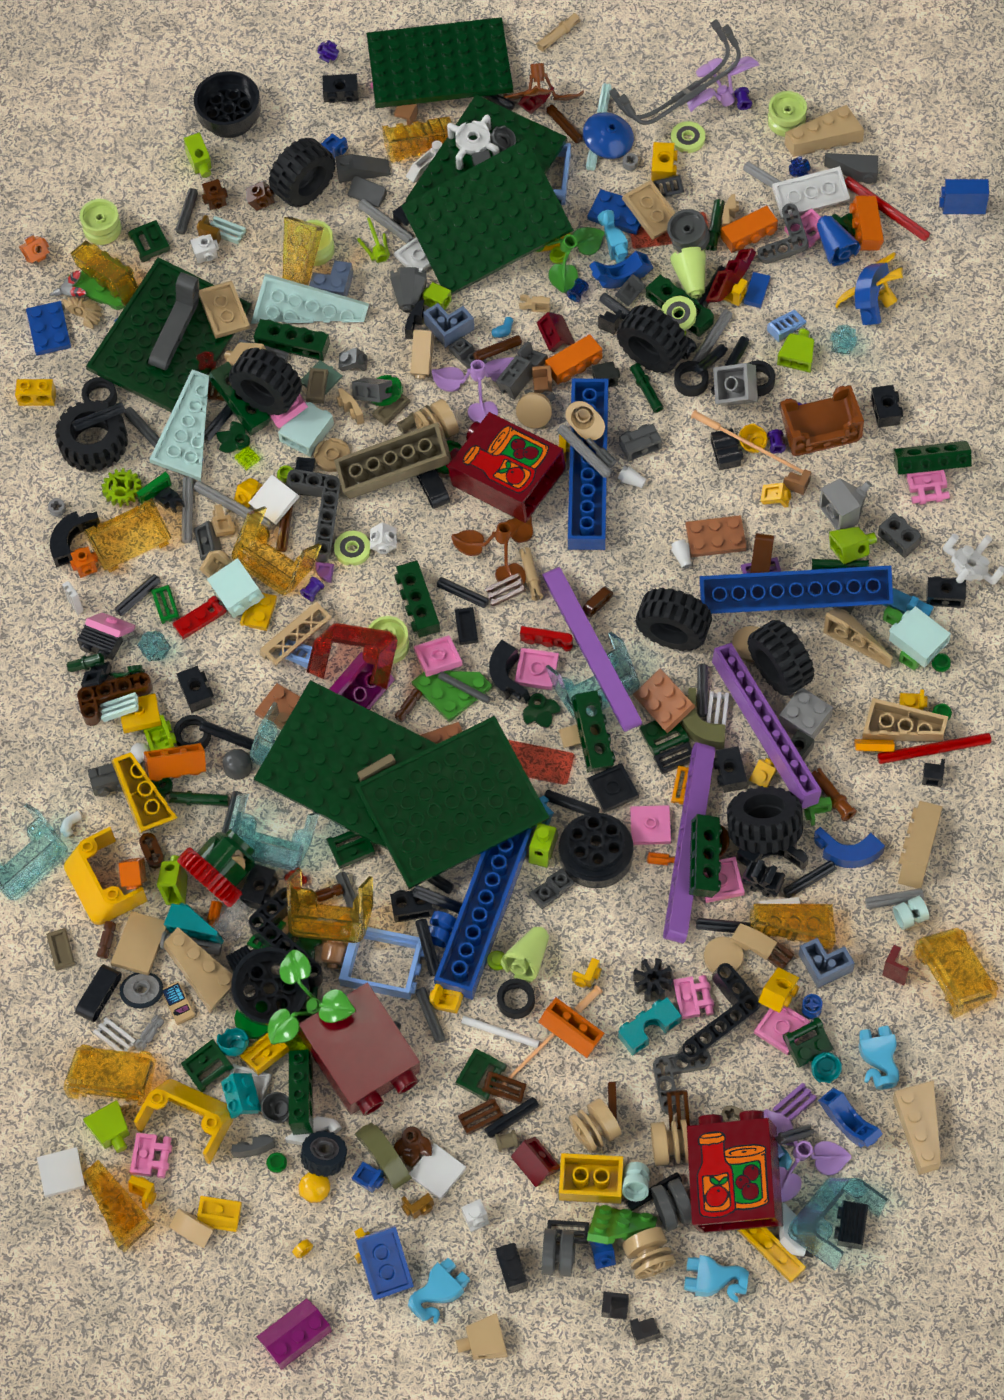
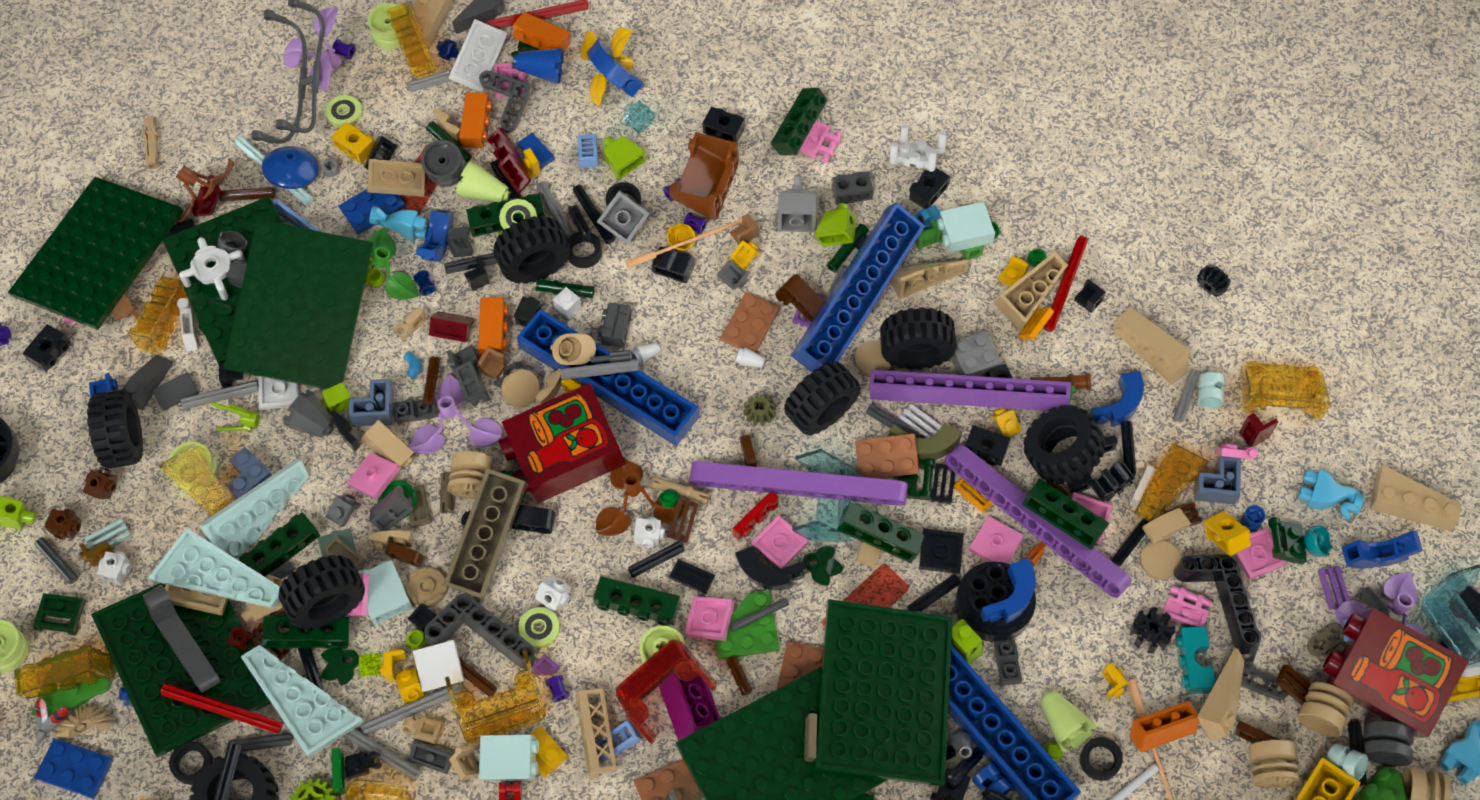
camera: 60 degrees left, 0 degrees up
none -> light aqua wing [148,528,280,609]
none -> red axle [161,683,283,734]
none -> bright pink plate [346,453,401,500]
none -> yellow bracket [380,648,407,683]
none -> reddish brown beam [384,542,425,567]
none -> clear yellow wedge [386,2,437,79]
none -> tan slope [535,368,563,406]
none -> white brick [553,287,582,321]
none -> white brick [634,517,665,548]
none -> green plate [659,490,679,508]
none -> dark grey bracket [716,260,750,290]
none -> olive gear [743,393,776,427]
none -> light grey cone [951,731,972,758]
none -> blue arch [980,558,1036,623]
none -> tan wedge [1197,648,1245,741]
none -> bright pink plate [1215,444,1258,459]

